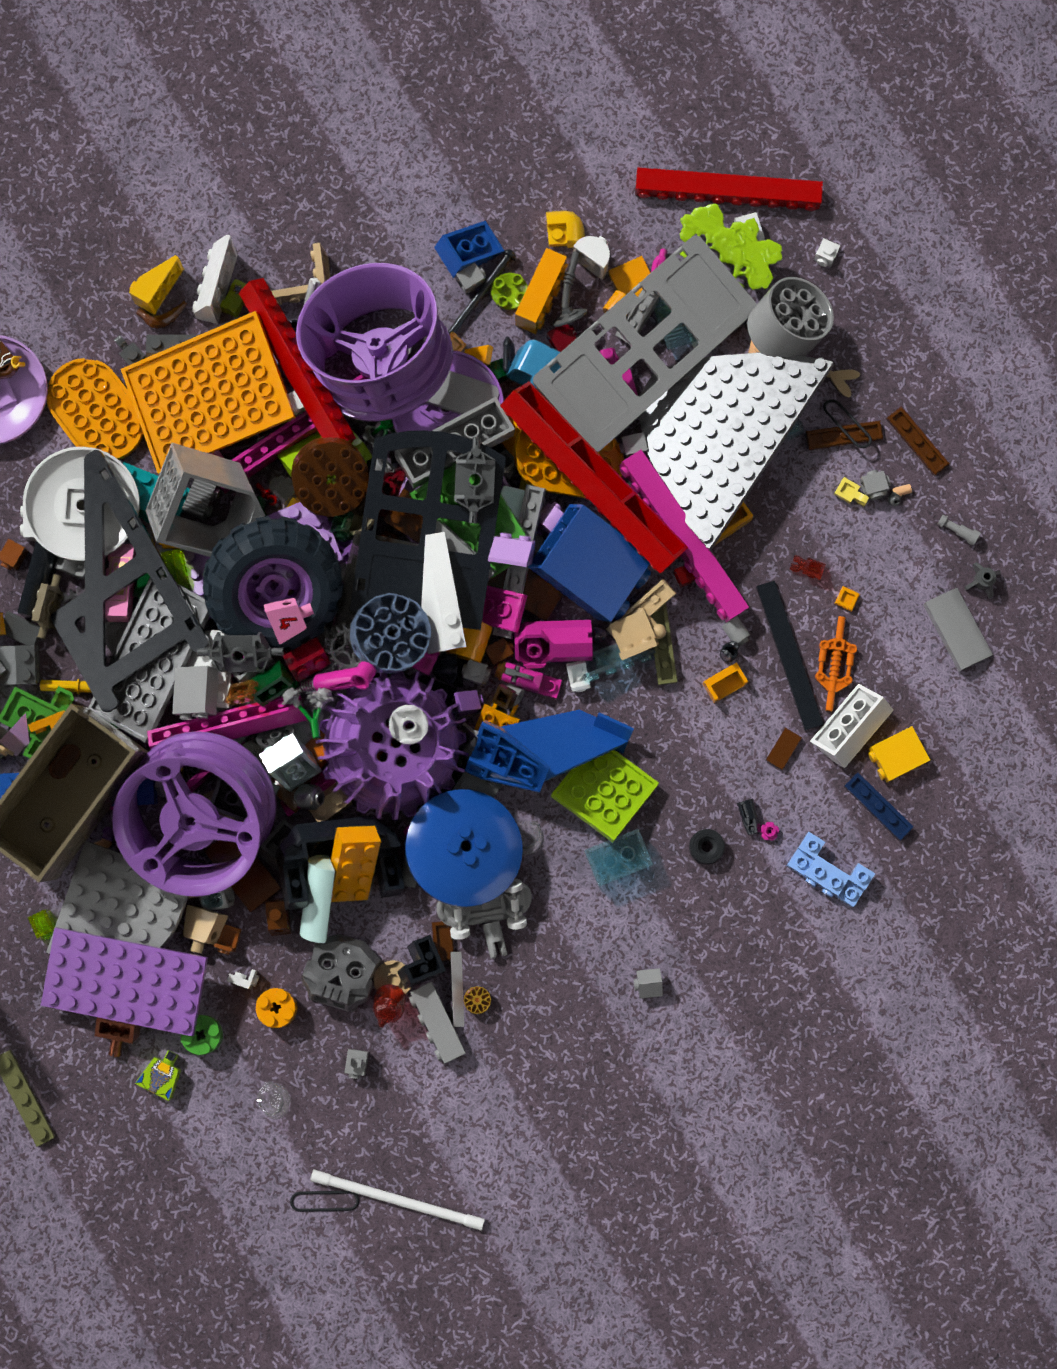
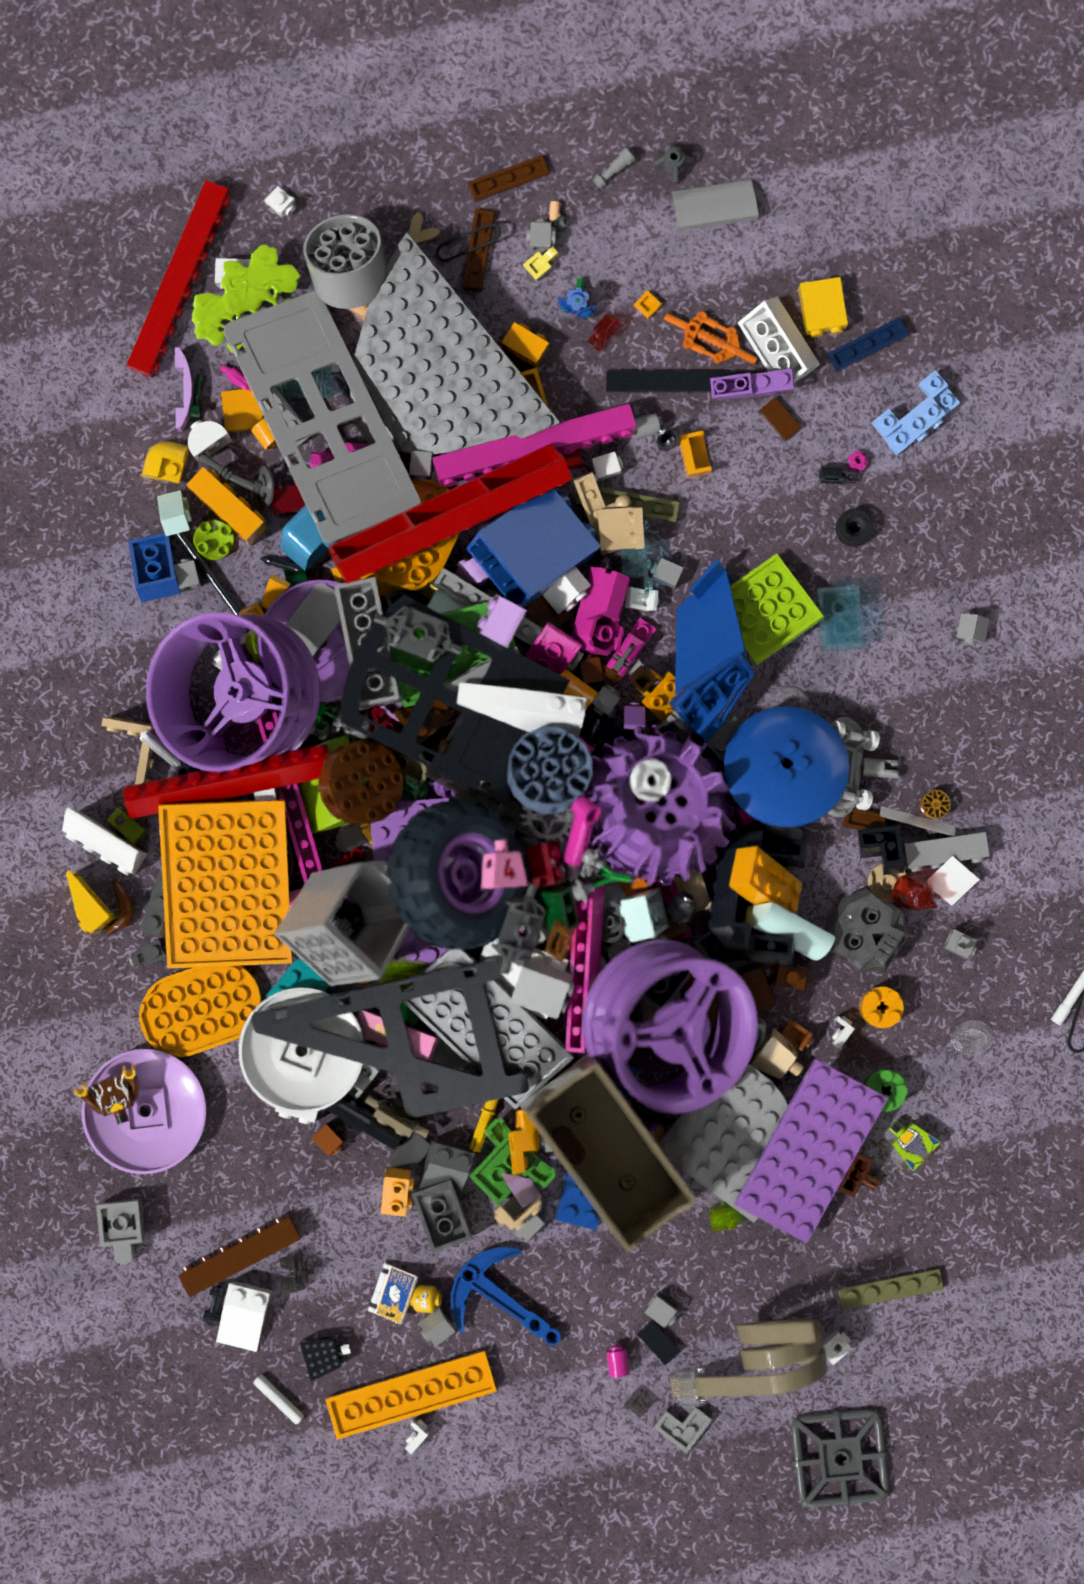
camera: 75 degrees left, 5 degrees up
none -> light aqua brick [157,490,192,536]
none -> lavender slope [175,347,194,432]
none -> dark green piece [190,374,205,423]
none -> light orange brick [501,322,549,368]
none -> white brick [543,567,591,614]
none -> blue plant [557,278,598,319]
none -> white brick [591,452,624,482]
none -> light grey brick [650,558,683,589]
none -> medium lavender slope [710,368,795,399]
none -> white sticker [925,856,980,906]

